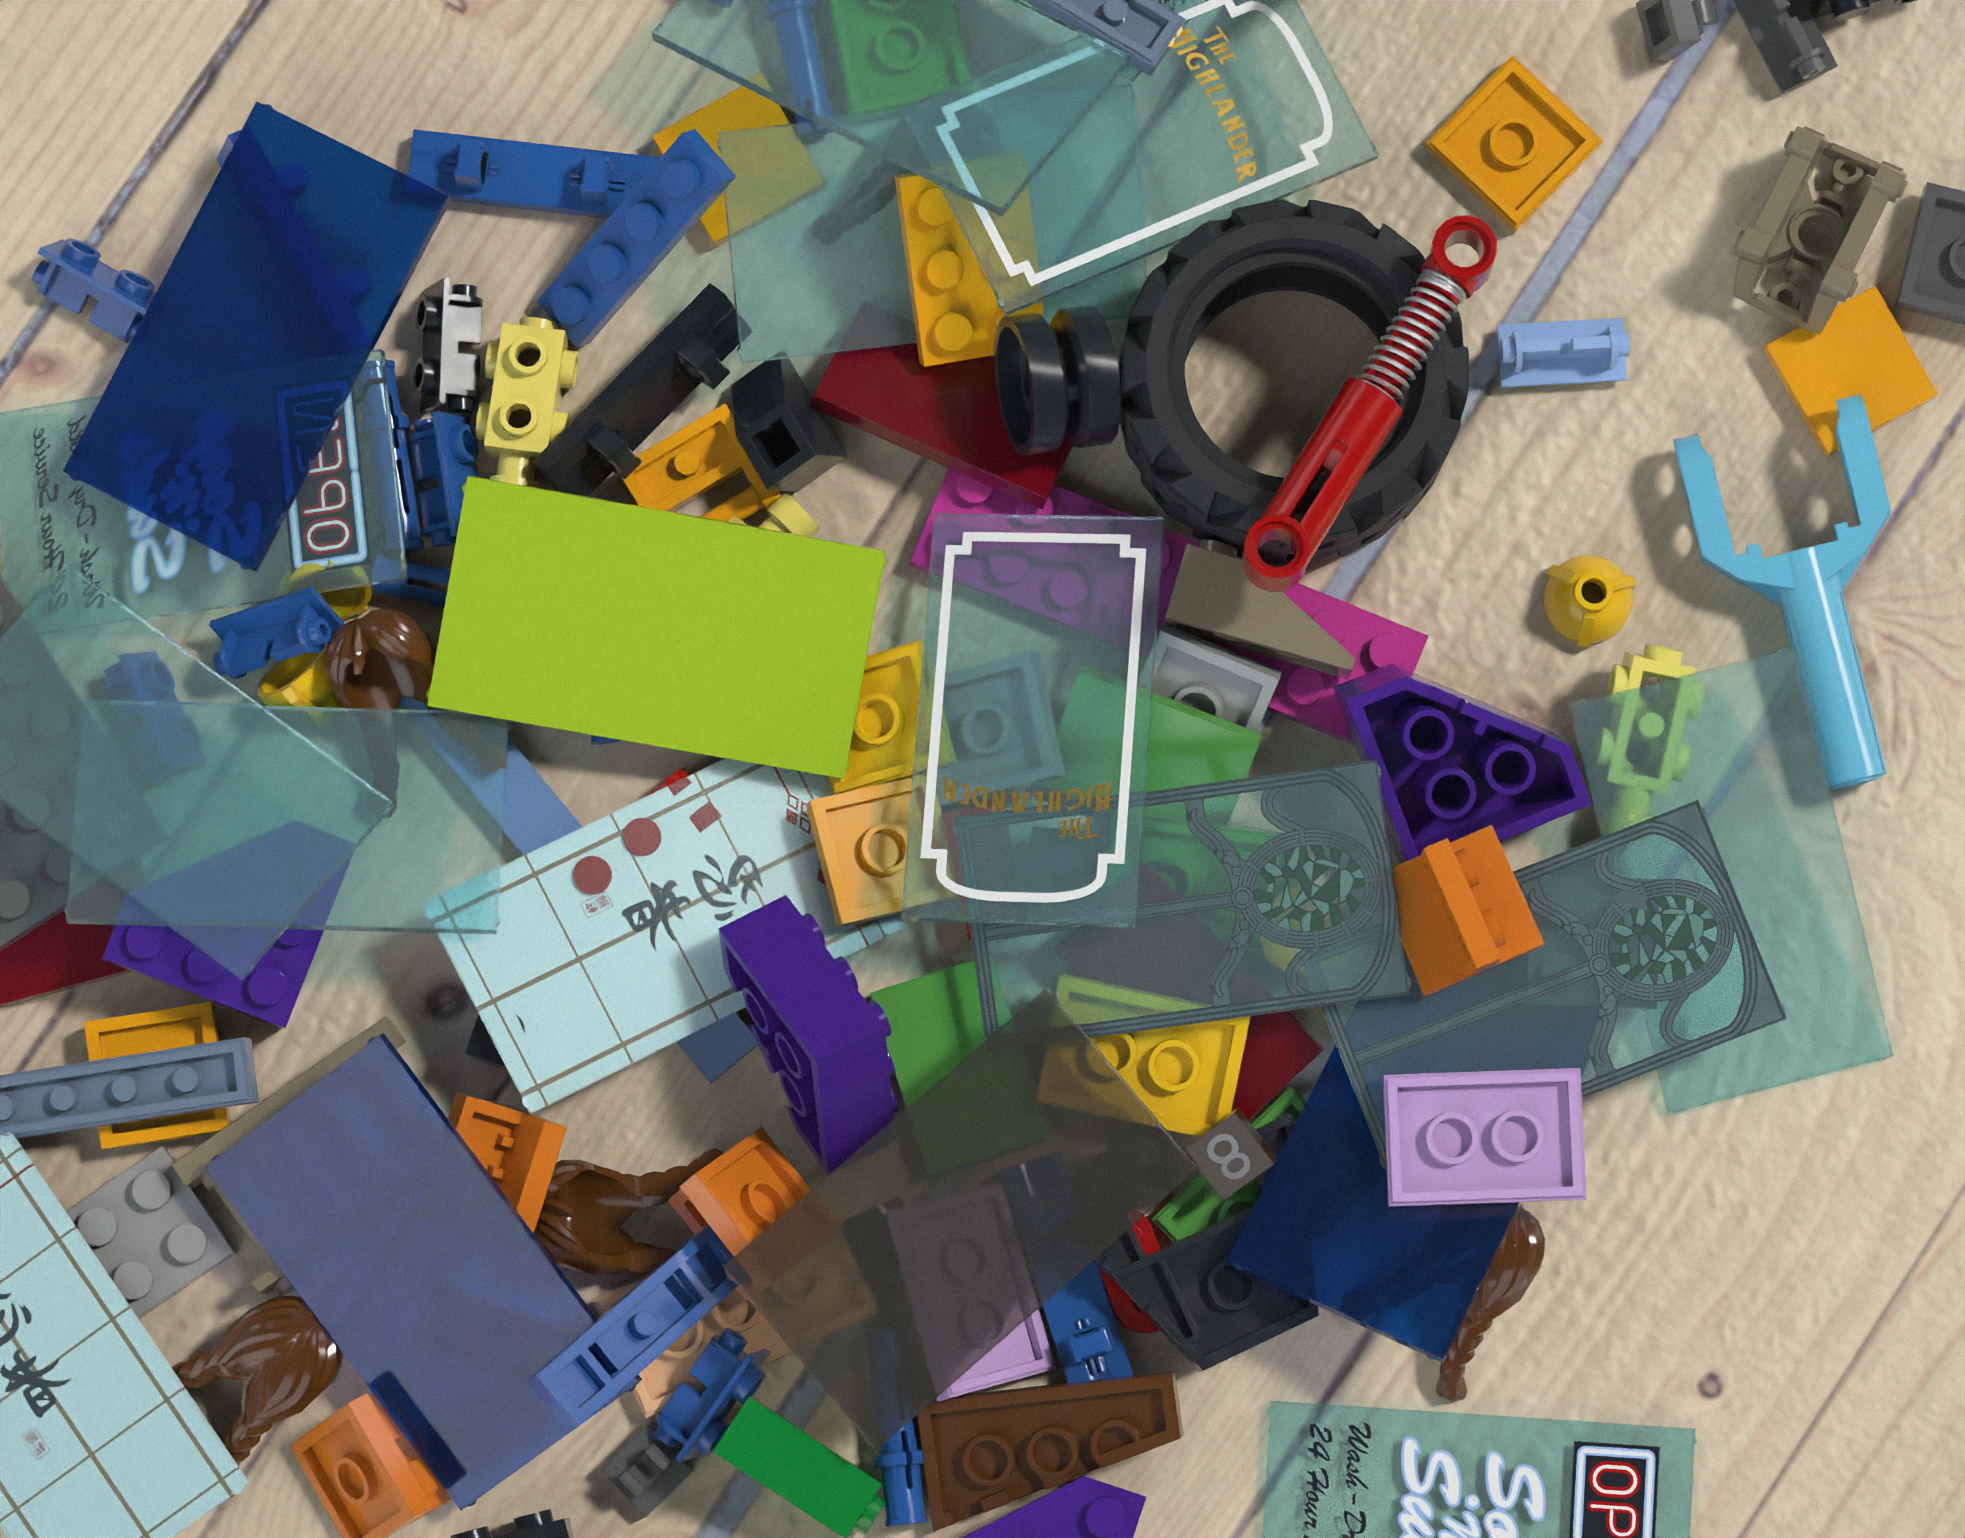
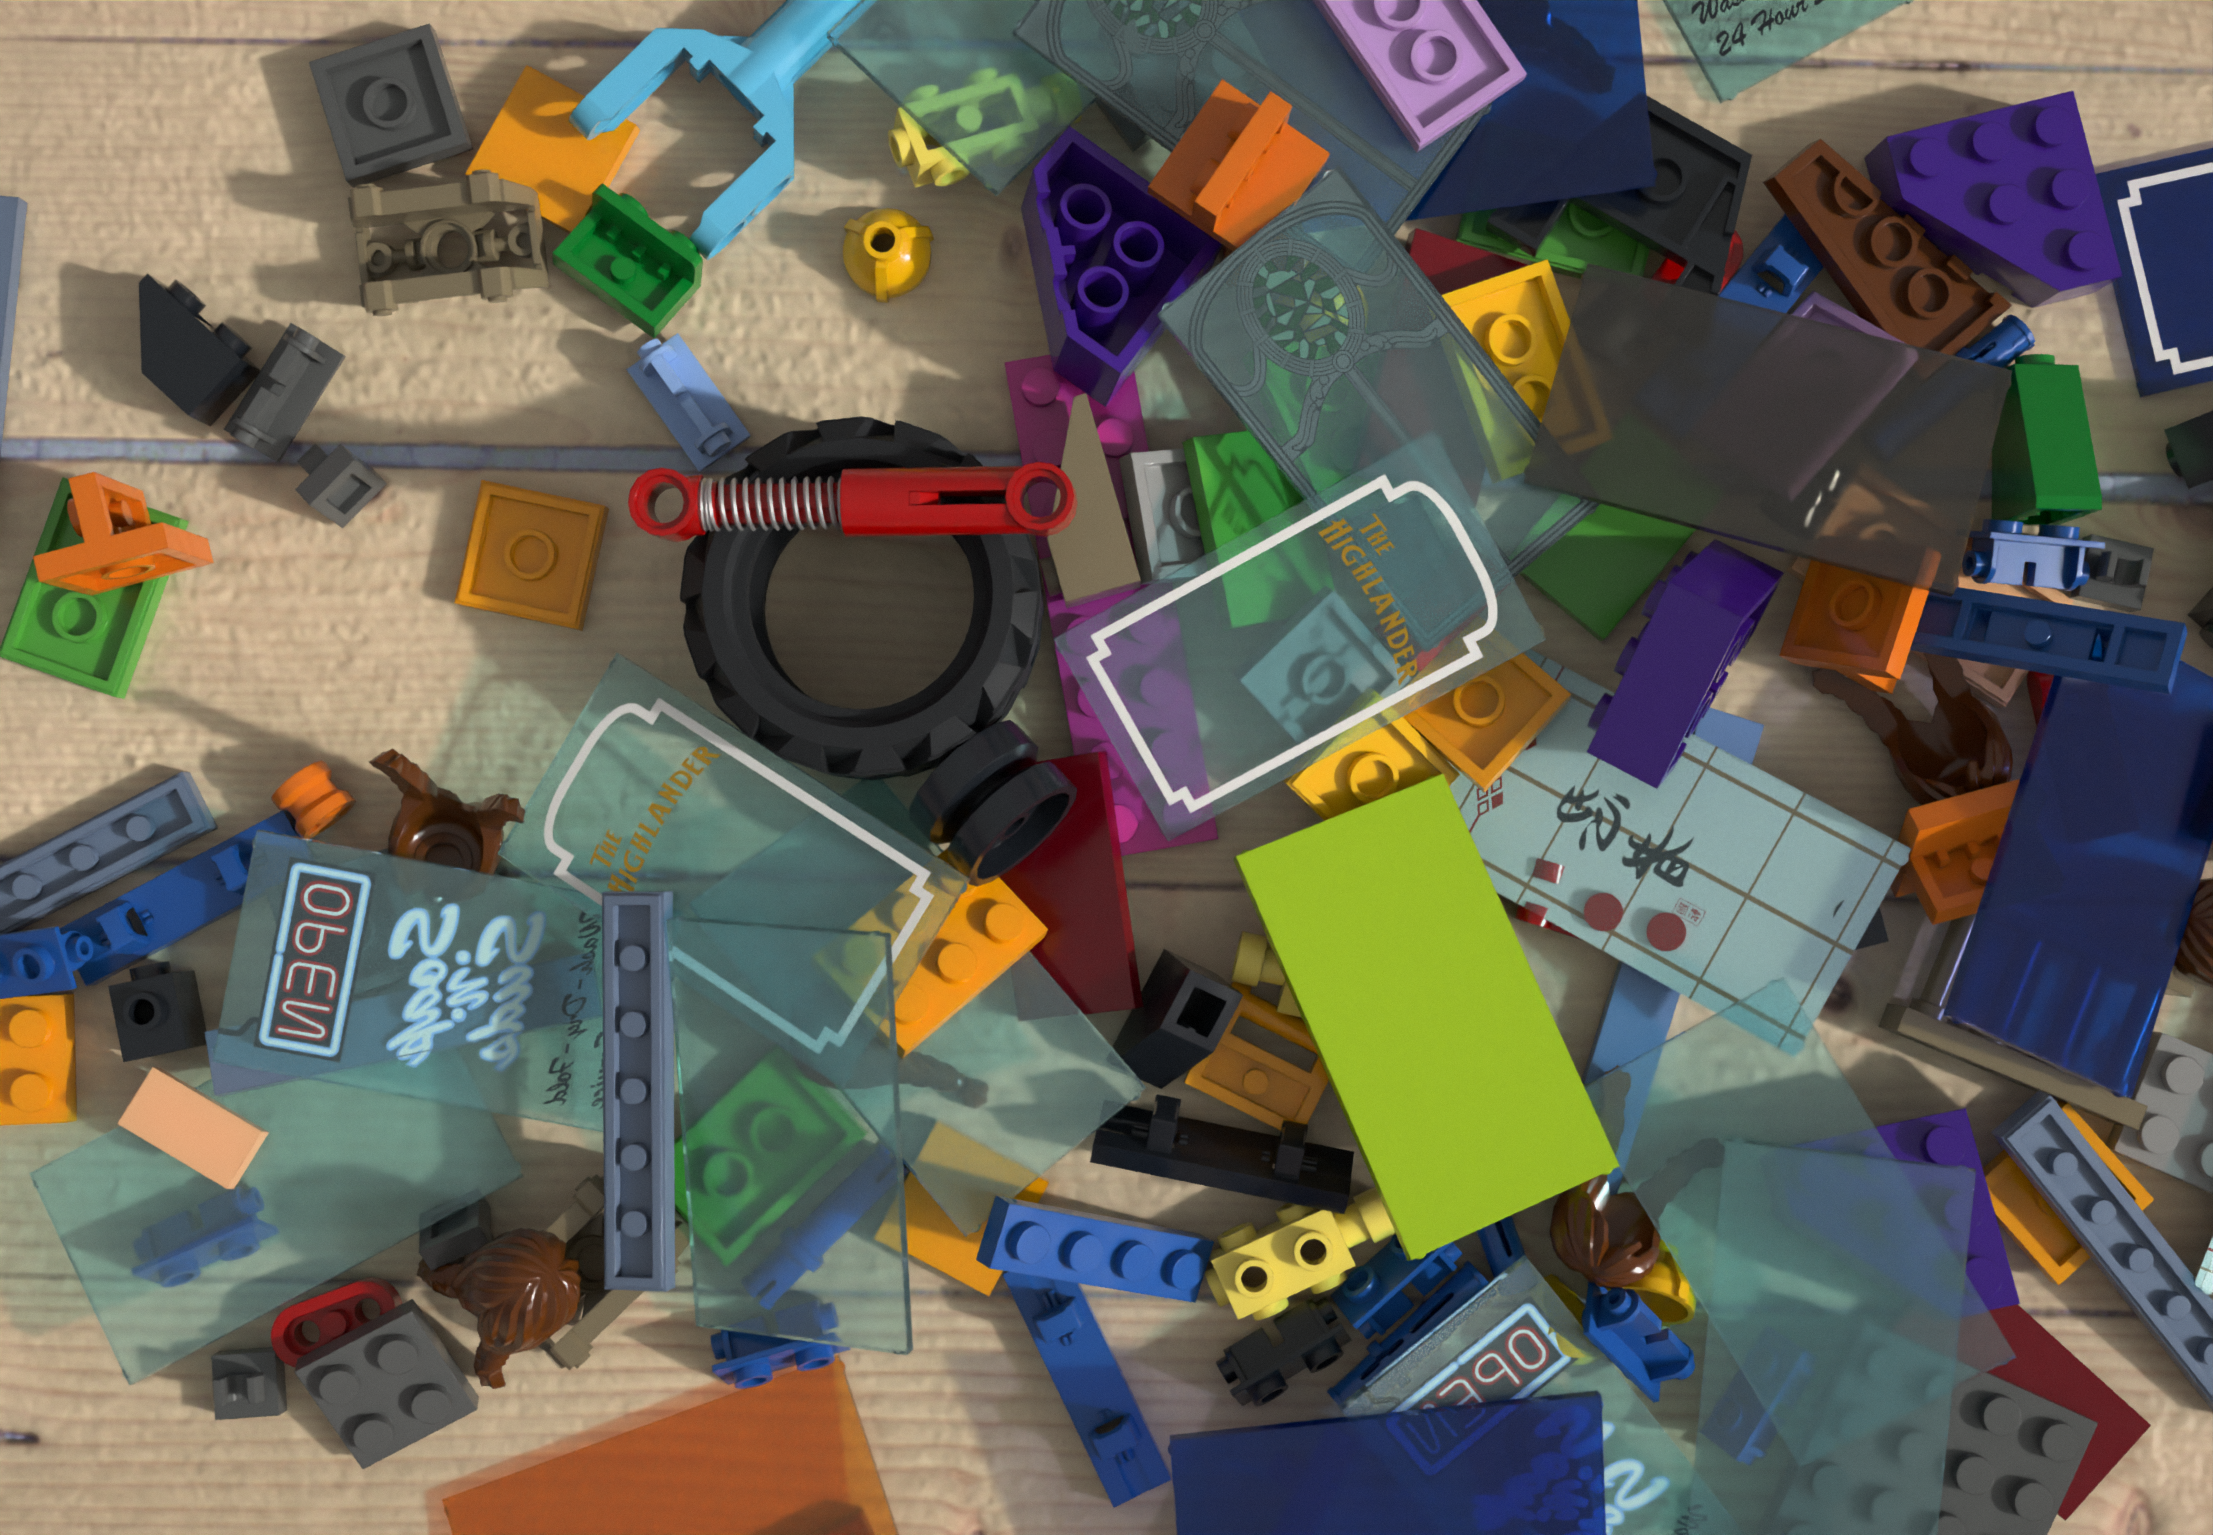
camera: 120 degrees left, 5 degrees up
dark brown tile [1184,1107,1278,1201] -> none
none -> green bracket [552,184,703,338]

